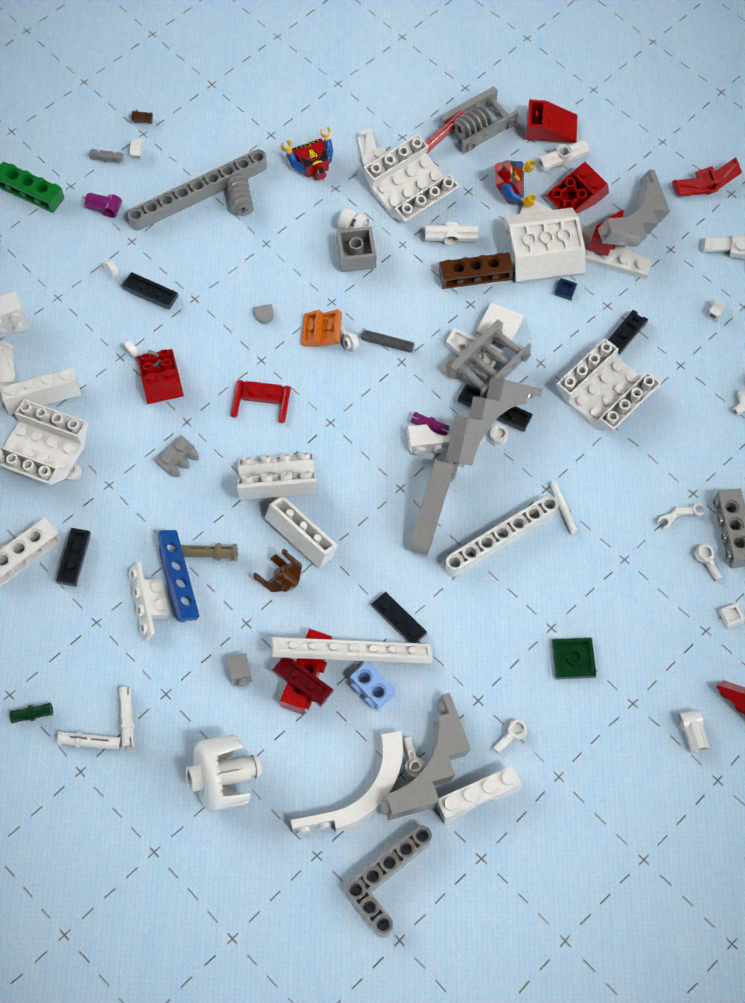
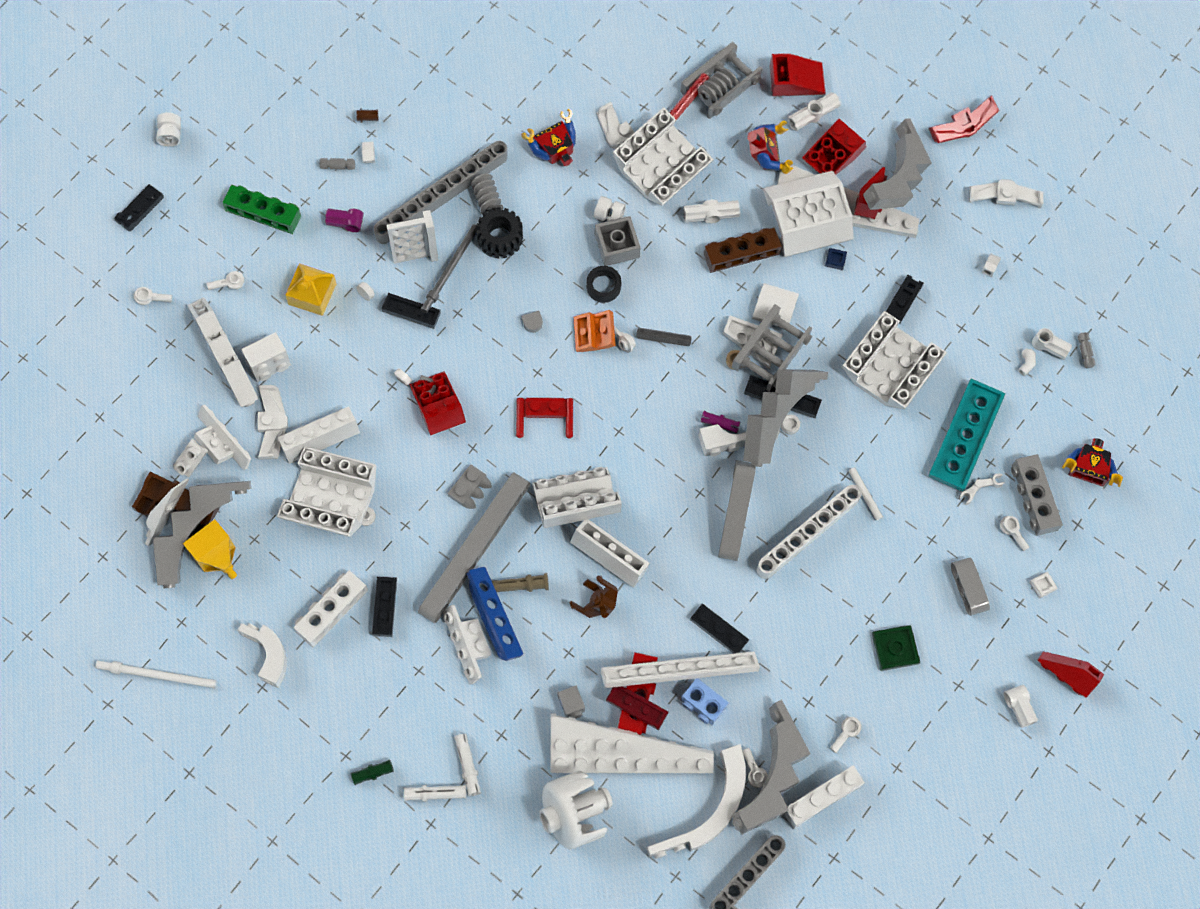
camera: 10 degrees left, 5 degrees up
none -> yellow piece [285,263,337,316]
none -> white fence [387,210,438,264]
none -> light grey beam [418,473,530,623]
none -> flat silver bar [421,224,477,313]
none -> black tyre [477,207,523,259]
none -> white wing [551,713,714,773]
none -> black tyre [586,265,622,303]
none -> teal plate [928,378,1006,492]
none -> light grey beam [951,557,990,616]

